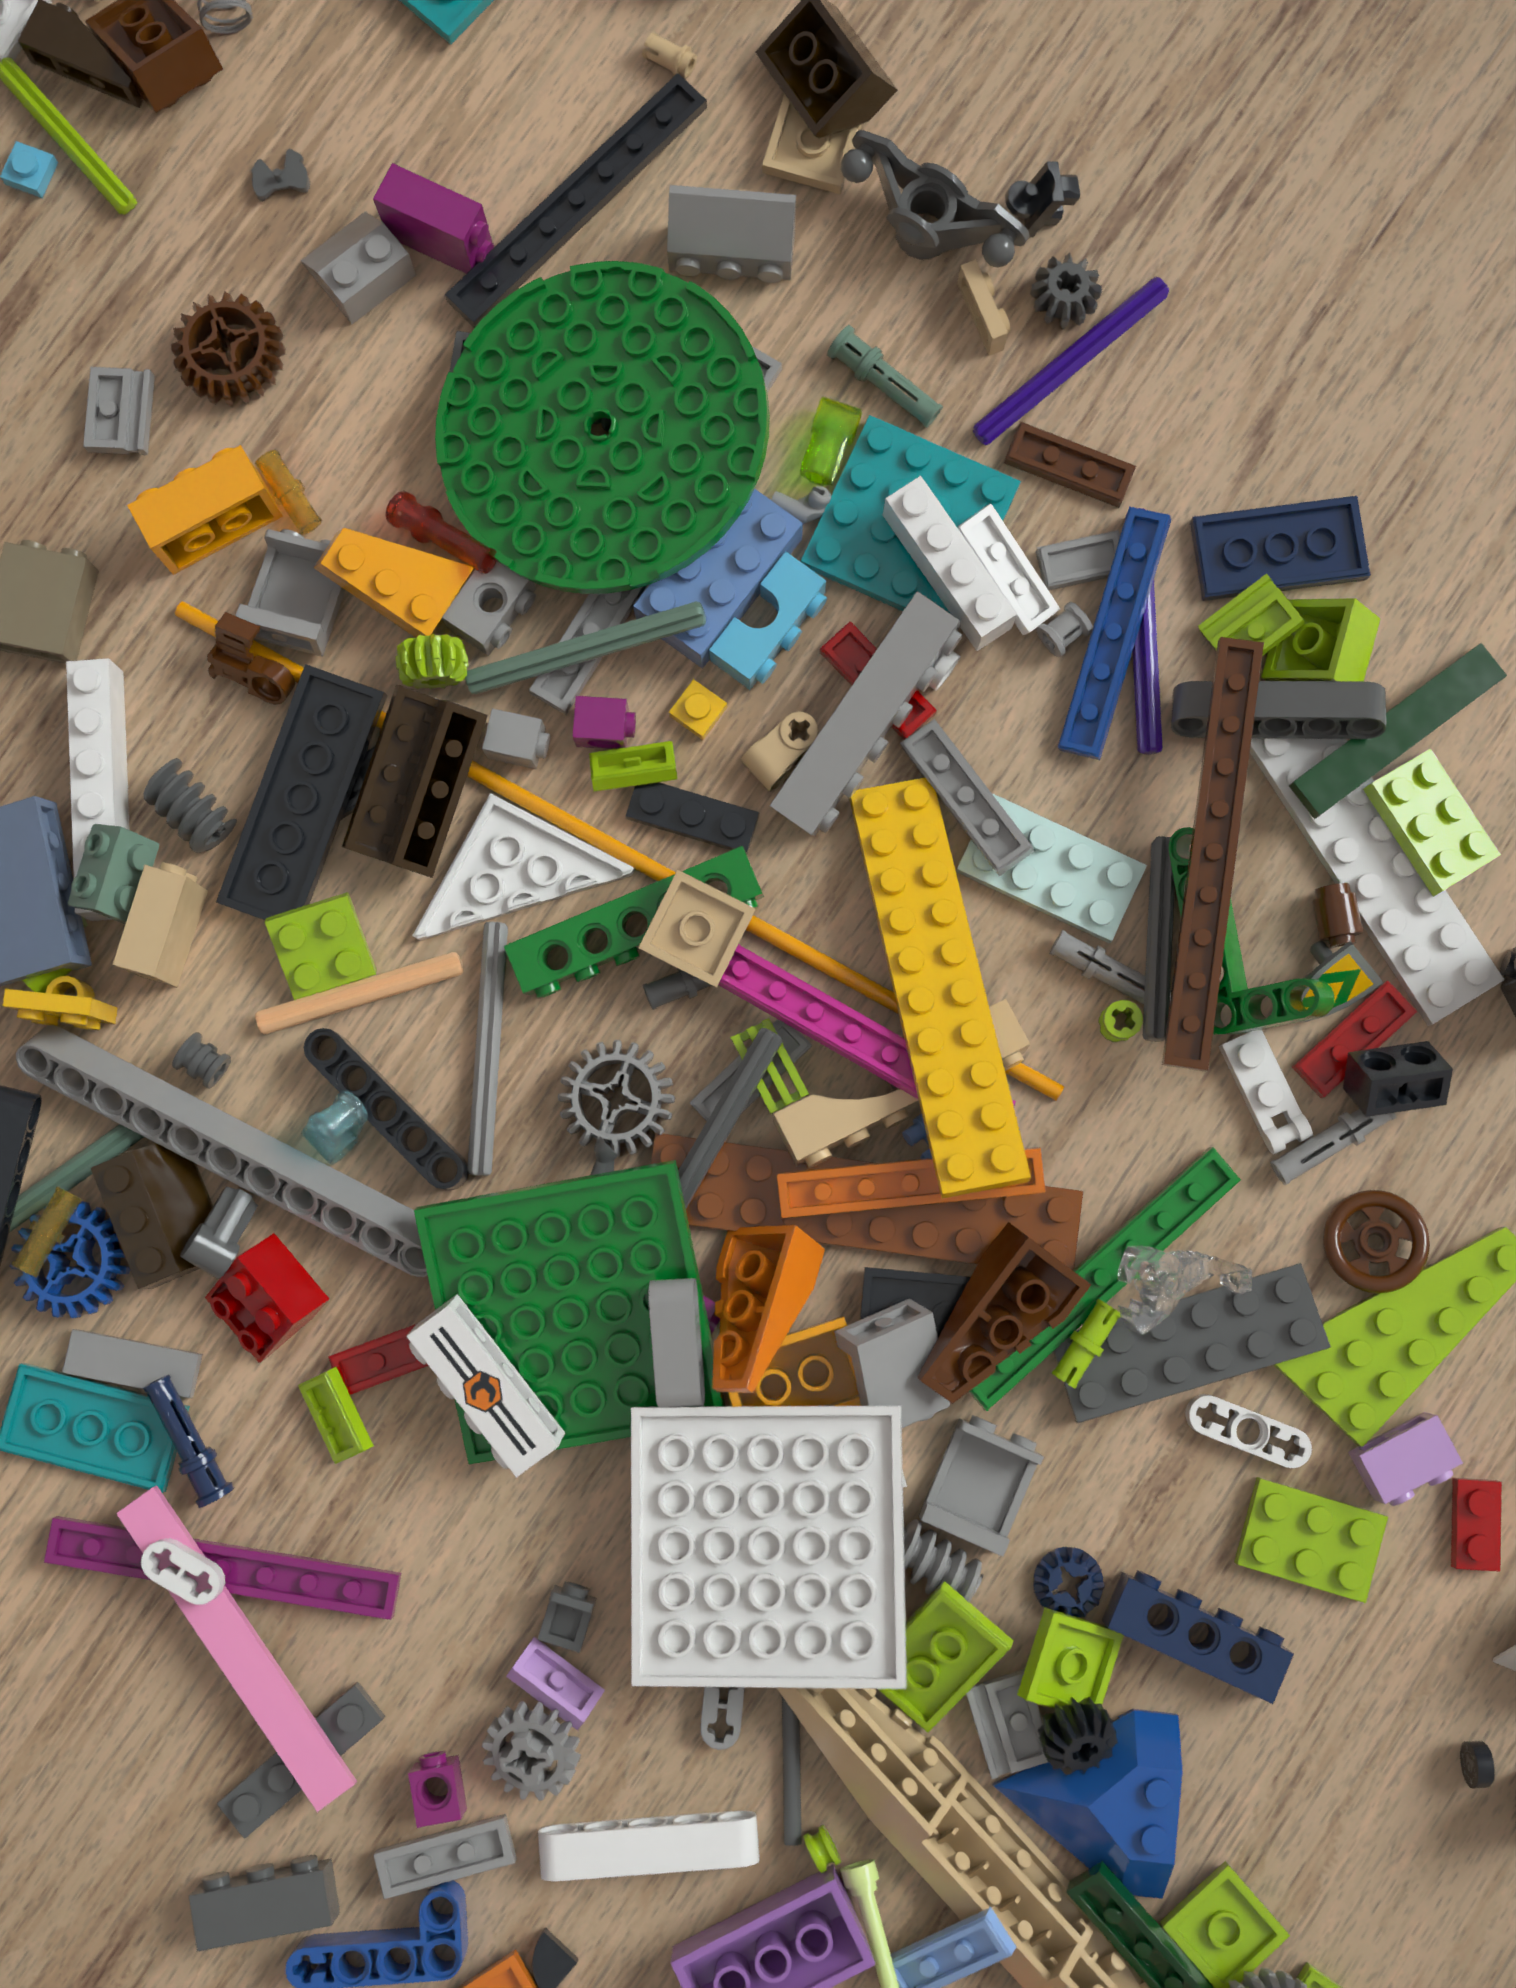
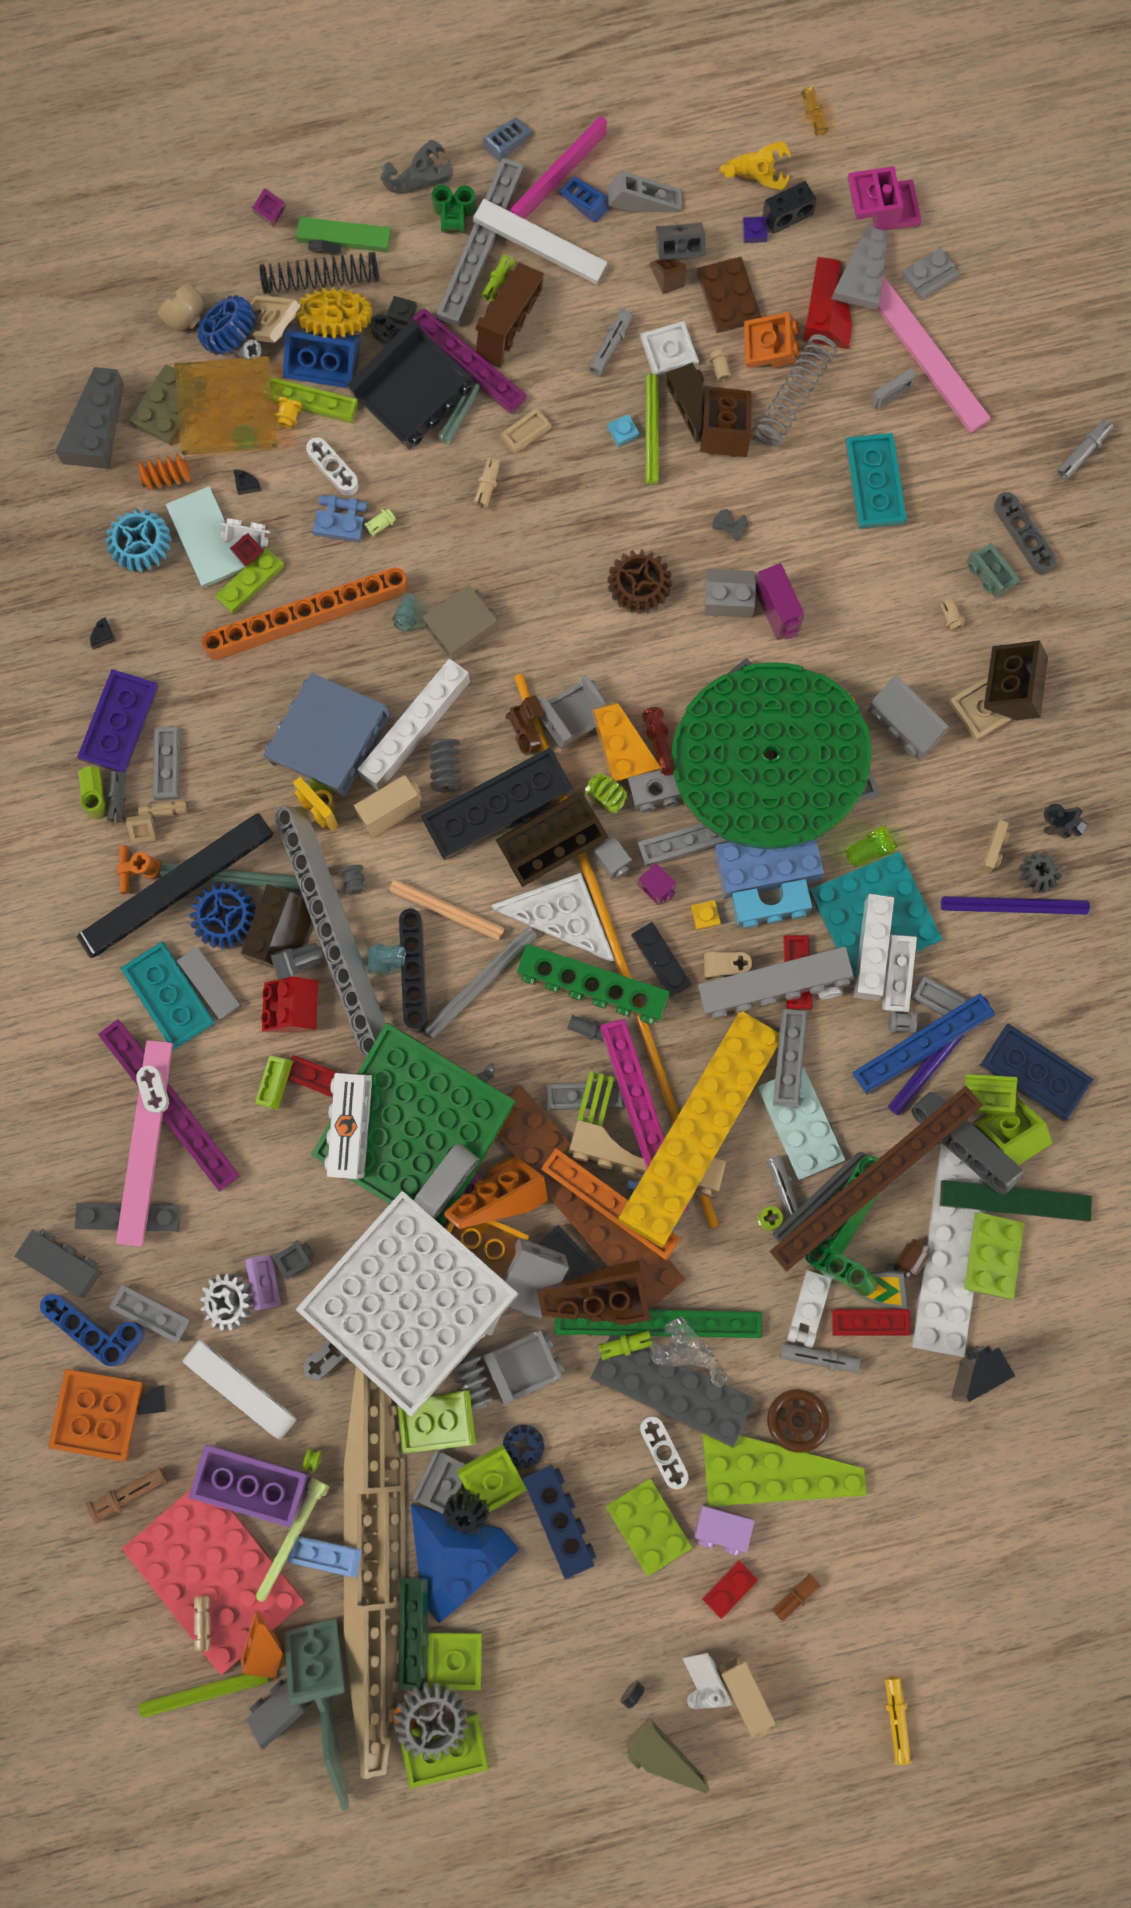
camera: 40 degrees right, 5 degrees down
clear yellow pin [11,1186,83,1278] -> none
sand green bracket [68,824,160,924] -> none
light grey plate [83,367,155,455] -> none
light orange brick [127,445,283,575] -> none
dark blue pin [143,1374,235,1508] -> none
clear yellow pin [255,450,322,535] -> none
lime plate [265,892,377,1000] -> none
magenta brick [408,1751,467,1828] -> none
black plate [445,73,707,328] -> none
sand green axle [465,601,706,694] -> none
light grey gear [558,1040,675,1157] -> none
lime tile [589,741,678,792] -> none
tan plate [639,870,756,987] -> none
dark grey axle [678,1028,782,1209] -> none
light grey arm [771,486,831,524] -> none
dark grey bar [782,1696,802,1846] -> none
sand green pin [827,325,943,428] -> none
dark grey piece [840,130,1029,268] -> none
reddish brown tile [1004,421,1136,508] -> none
black brick [1343,1041,1453,1117] -> none

